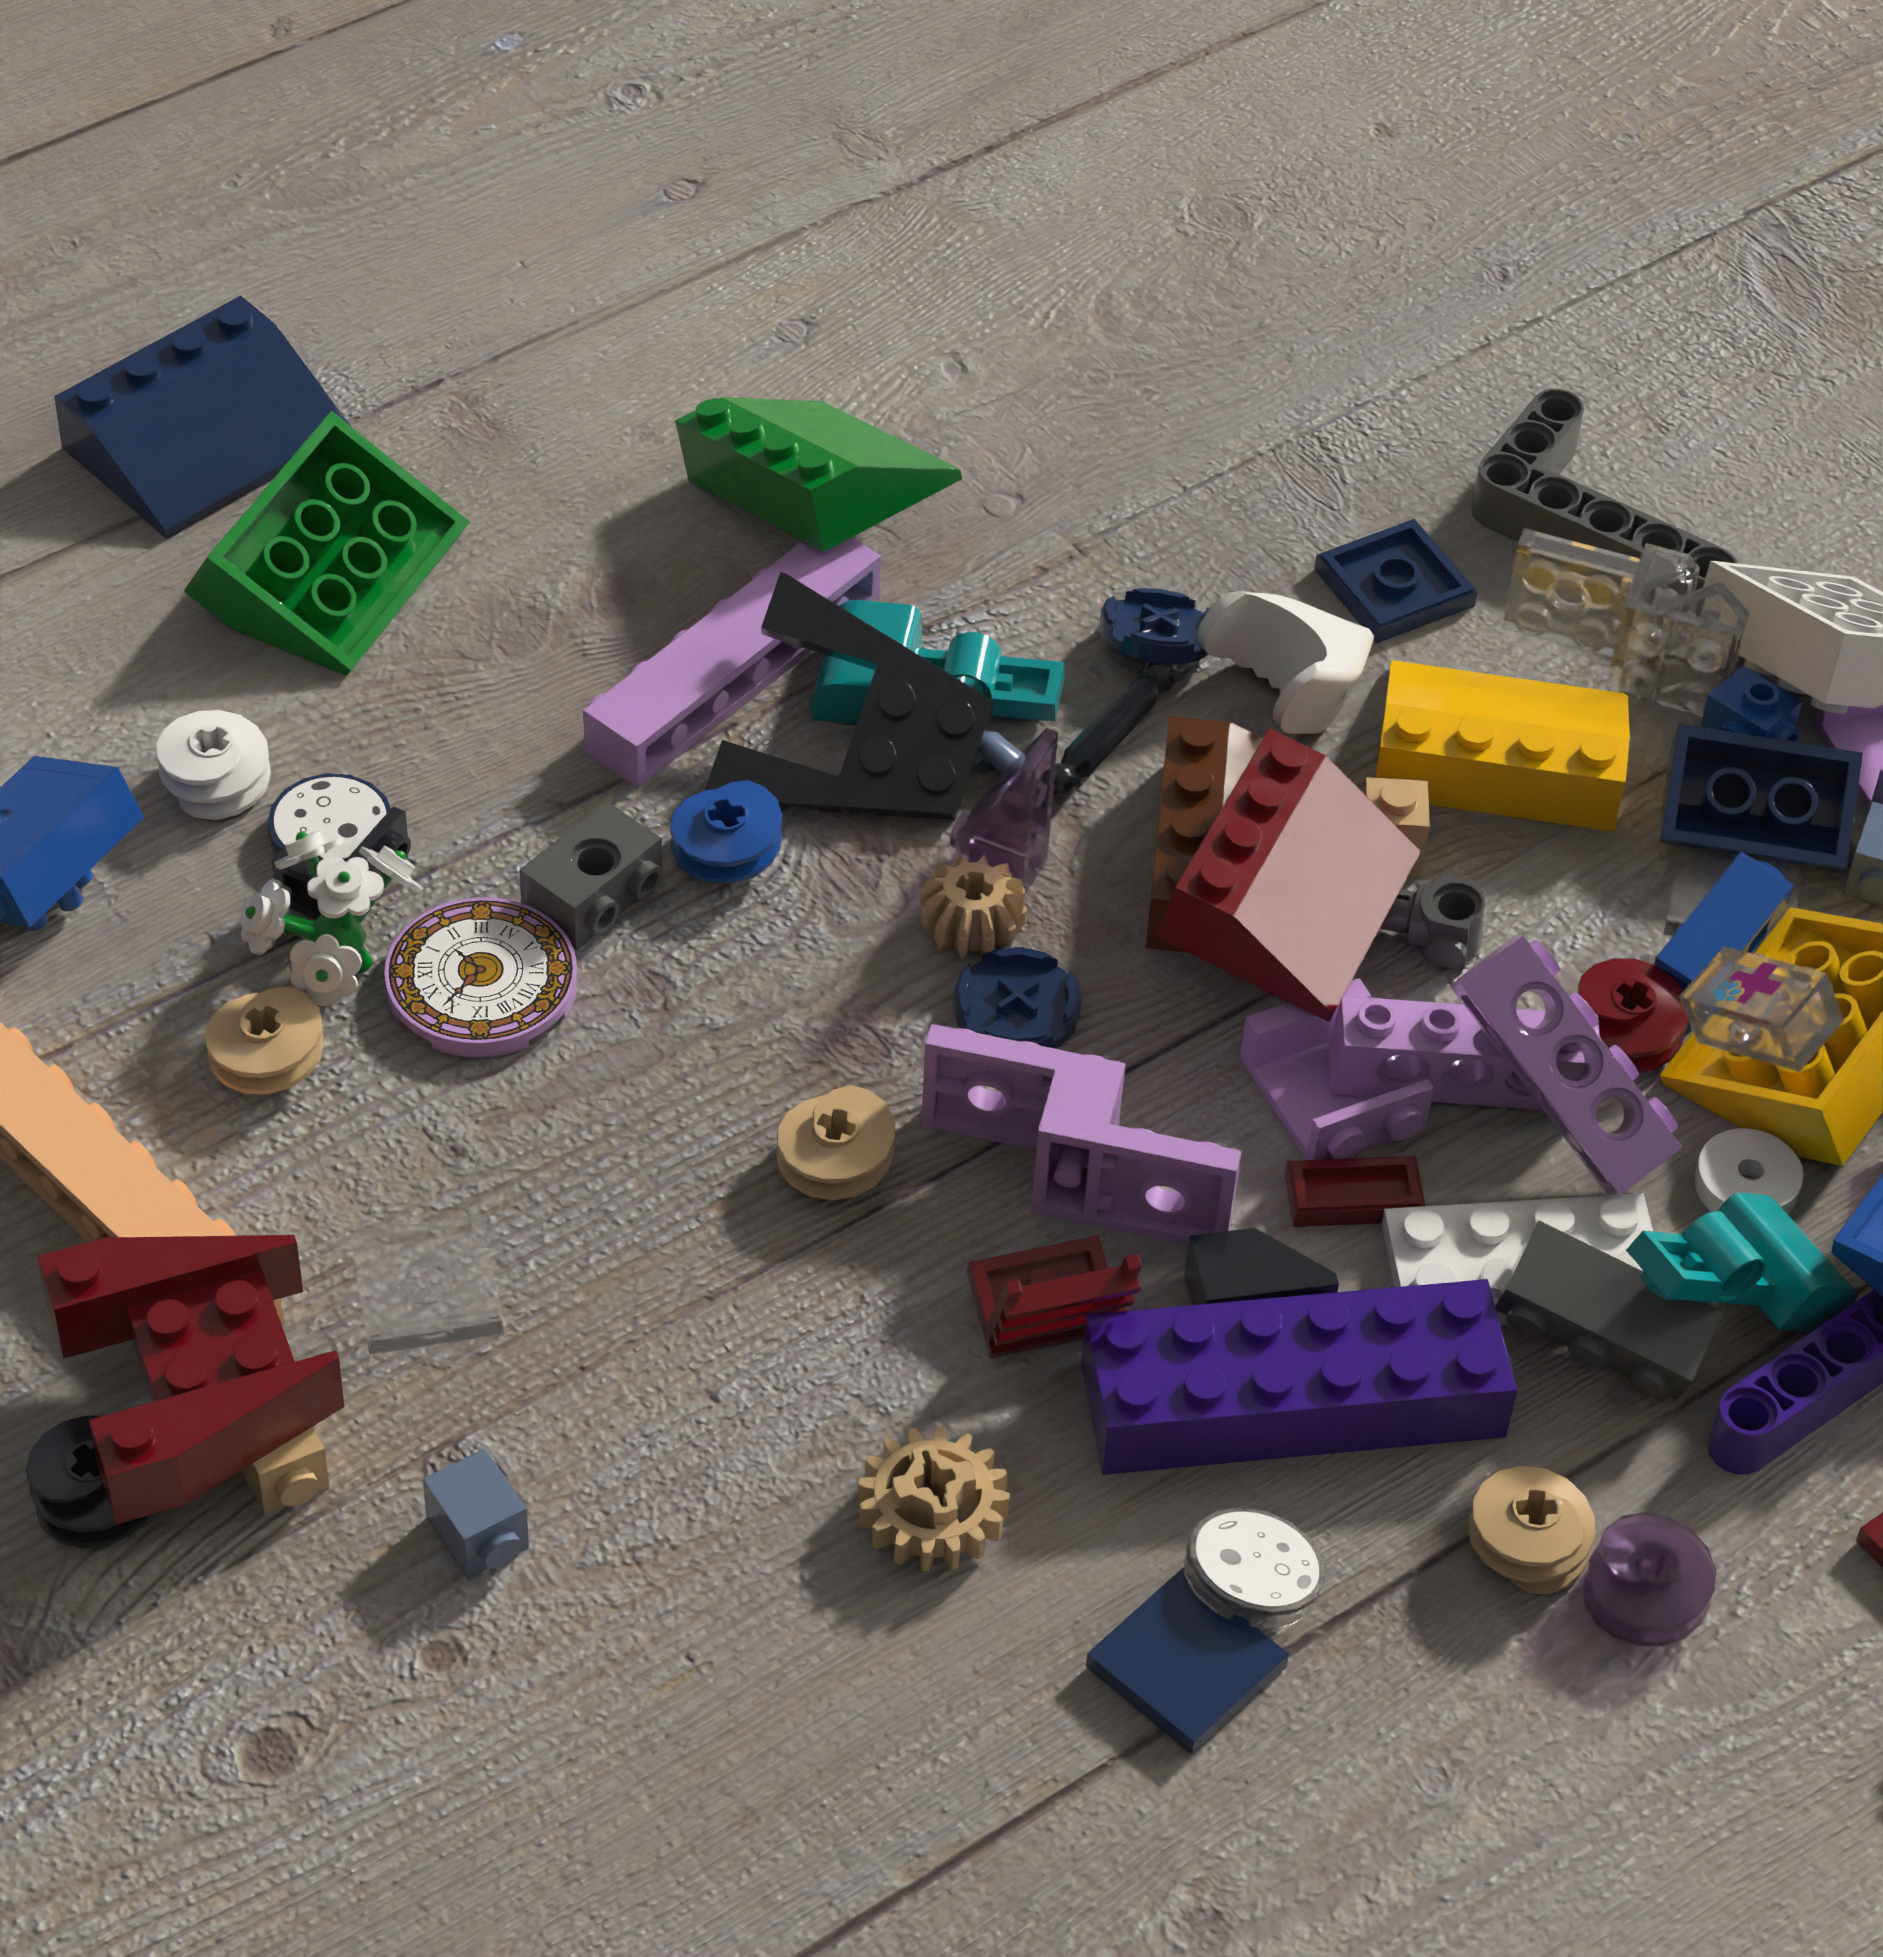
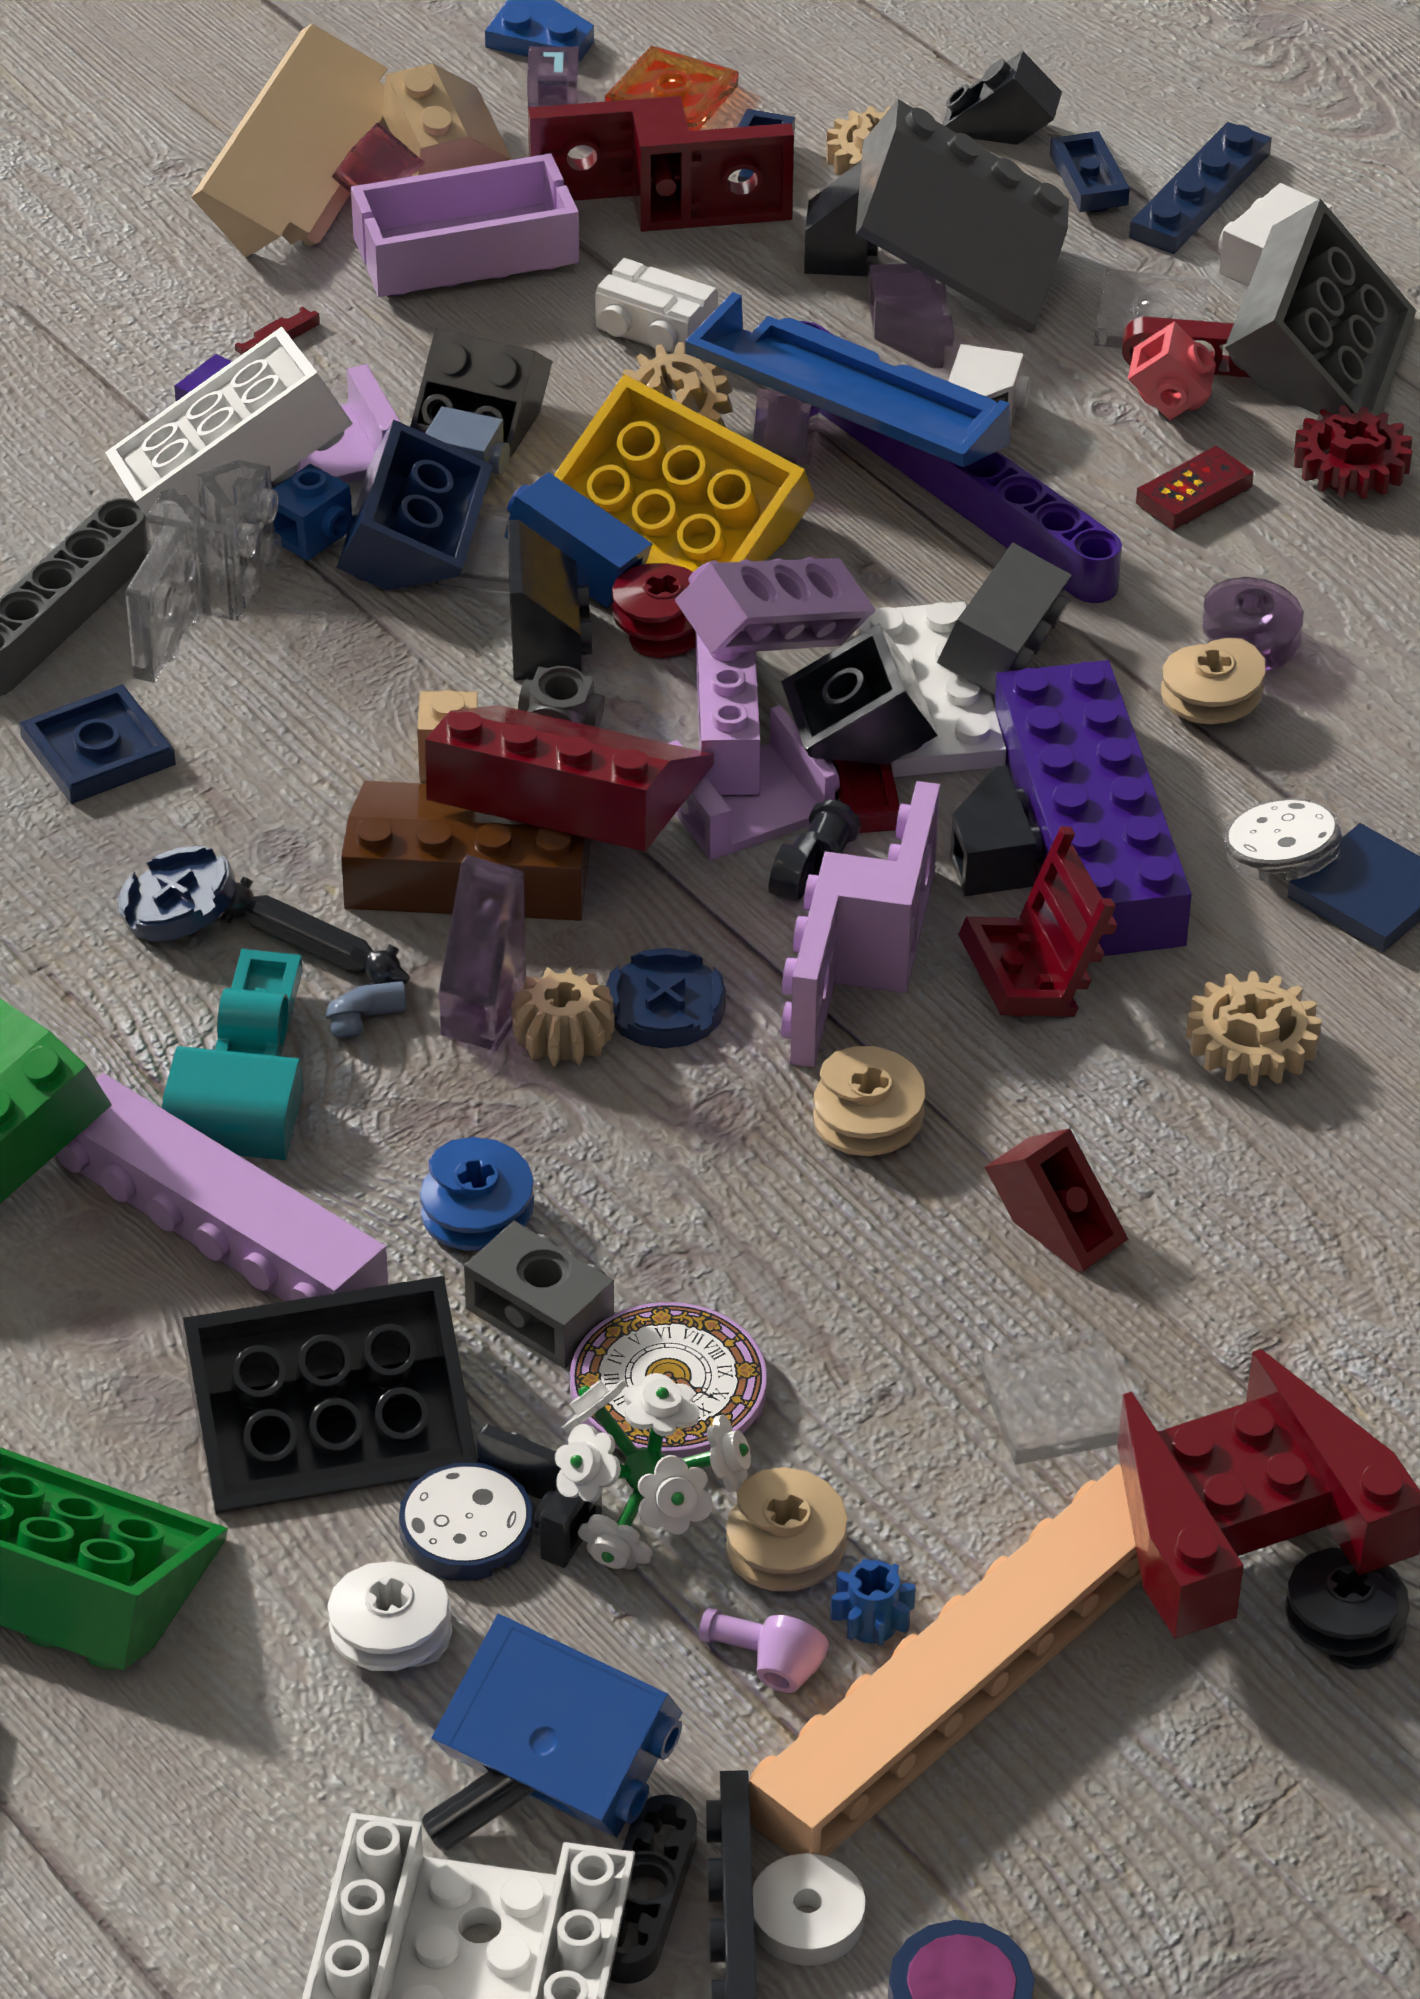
camera: 90 degrees left, 5 degrees down
sand blue brick [423,1448,529,1579] -> none
black wing [704,572,994,820] -> none
white animal [1197,591,1374,734] -> none
yellow slope [1375,660,1630,832] -> none
teal plate [1626,1192,1858,1332] -> none
clear brick [1679,946,1844,1072] -> none
white piece [1694,1128,1803,1214] -> none
none -> black slope [182,1276,478,1514]
none -> black slope [507,520,592,680]
none -> lavender bar [699,1608,829,1693]
none -> black connector [768,799,861,902]
none -> black slope [781,623,938,765]
none -> blue gear [830,1559,916,1646]
none -> dark red slope [984,1129,1128,1272]

